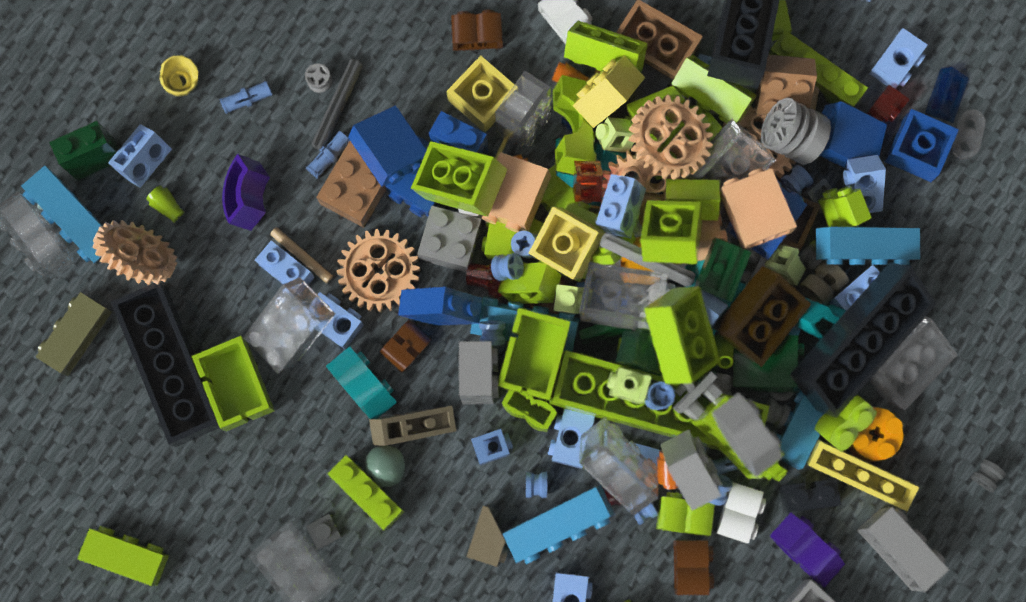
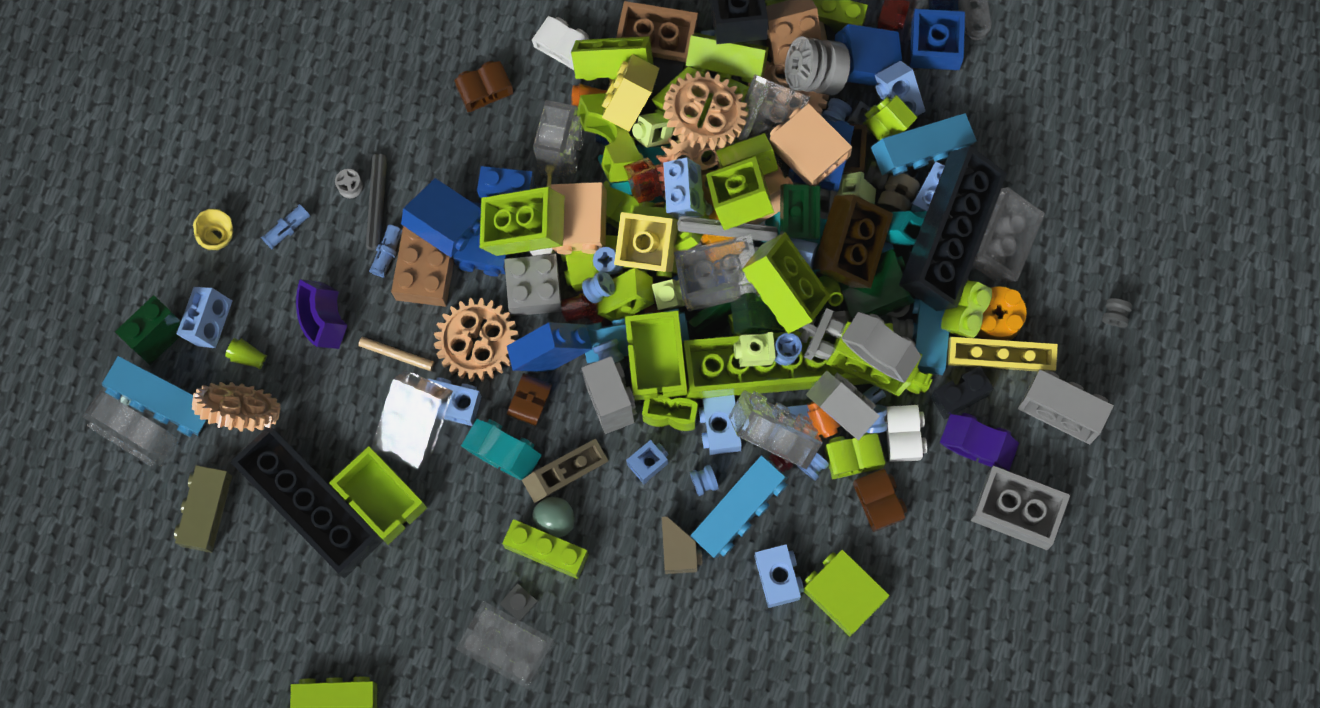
camera: 20 degrees left, 5 degrees down
light blue brick [255,241,315,297] -> none
light yellow brick [446,56,518,133] -> none

